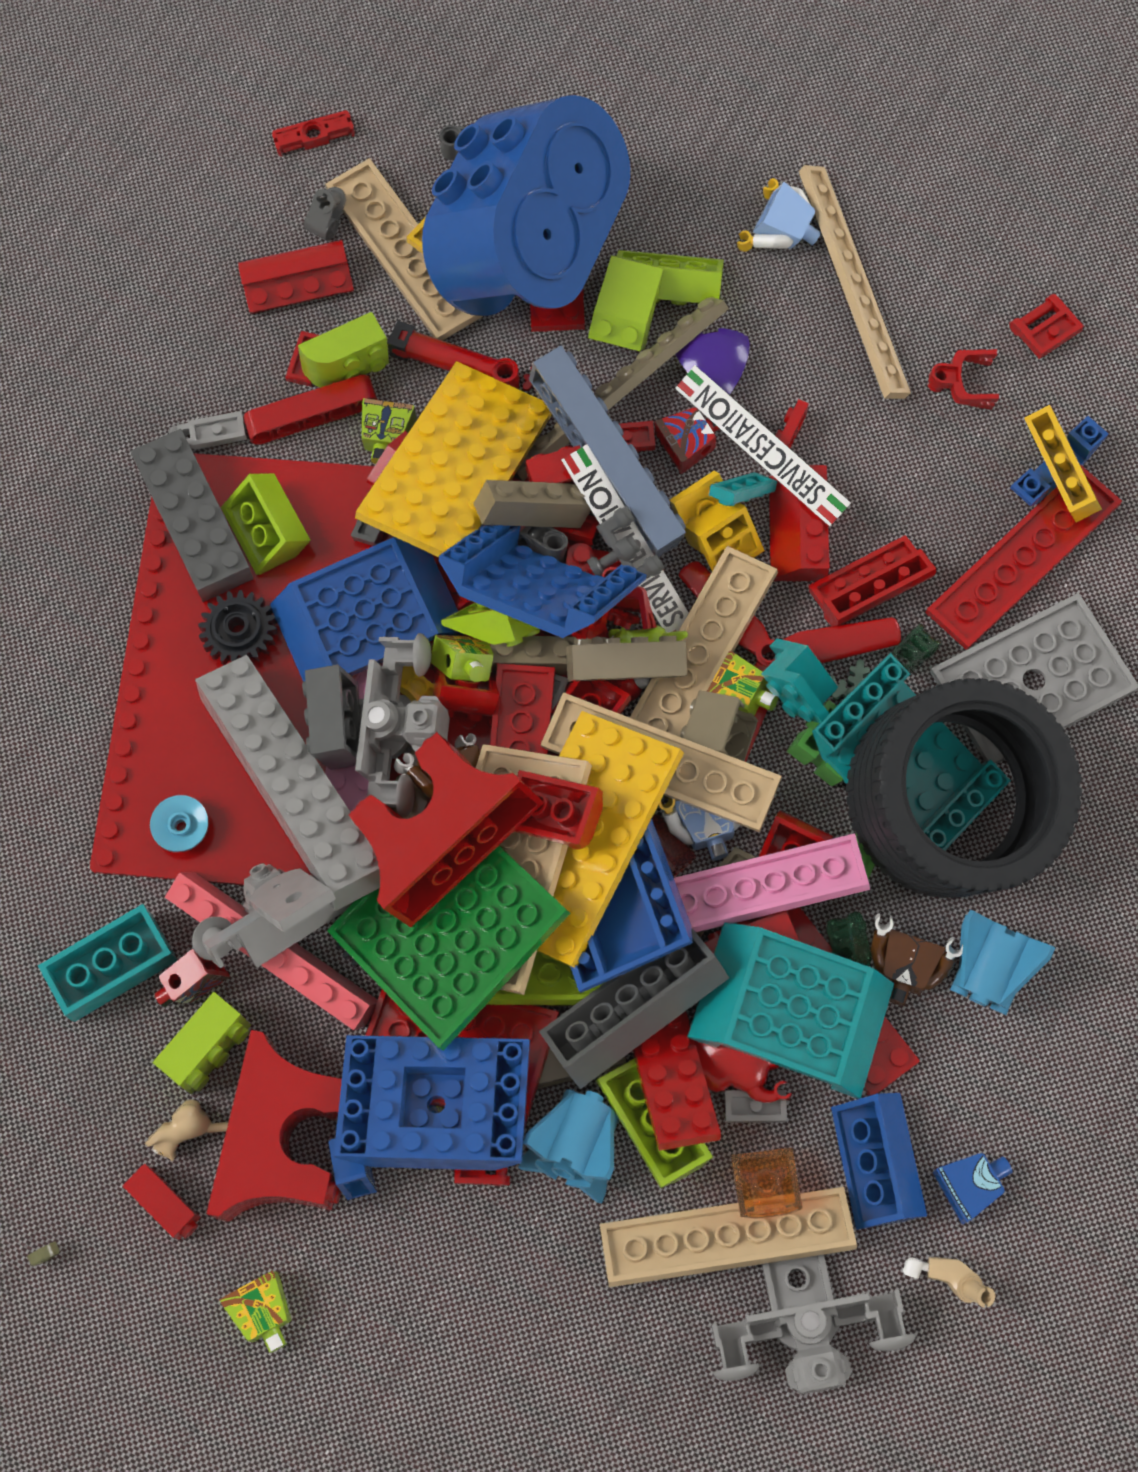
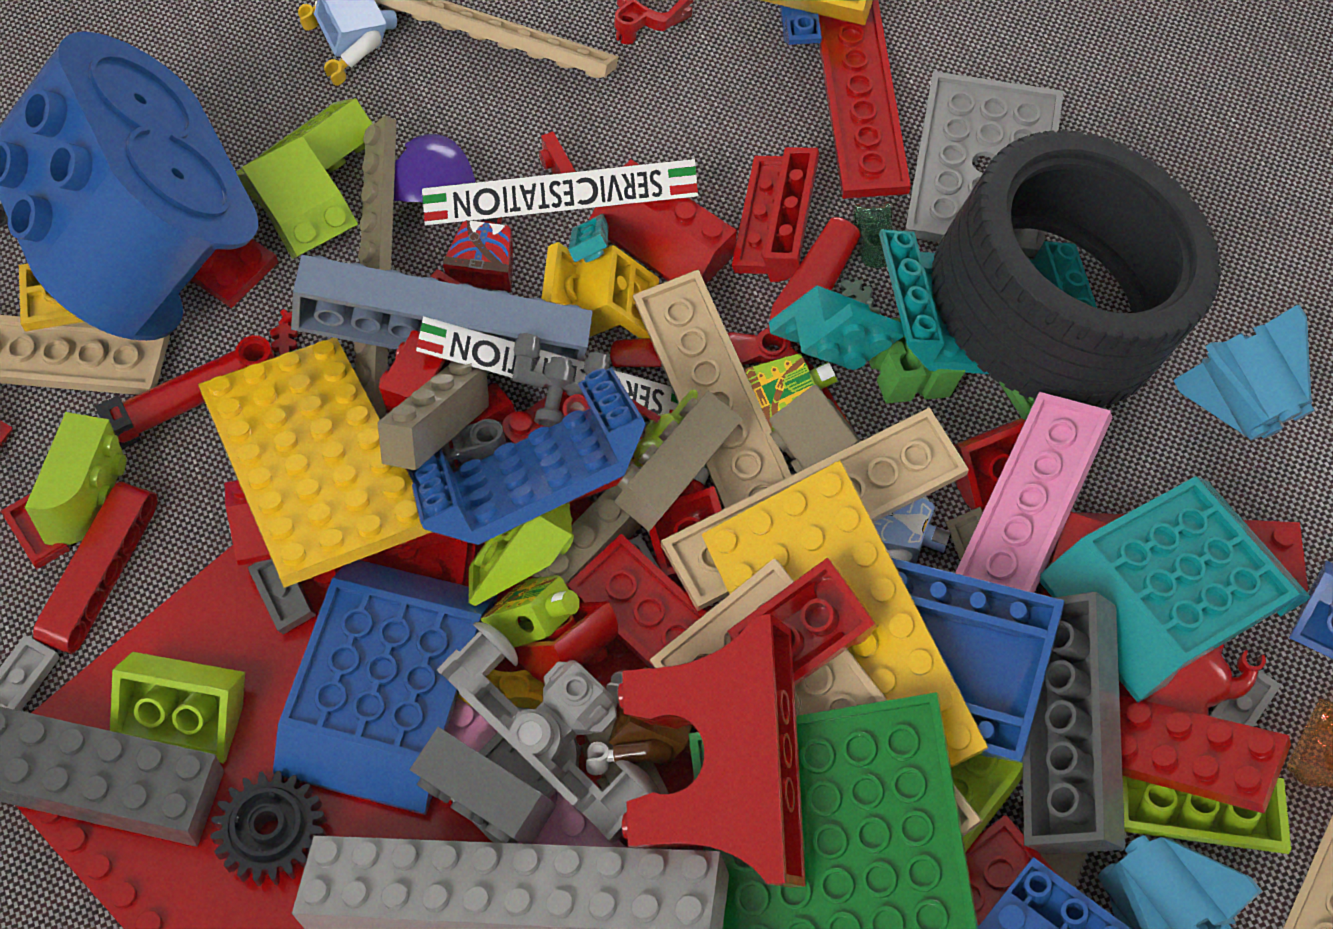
camera: 55 degrees left, 10 degrees down
torso [362,398,417,464] -> none
clear green piece [827,911,872,967] -> none
reddish brown torso [870,913,963,1006] -> none

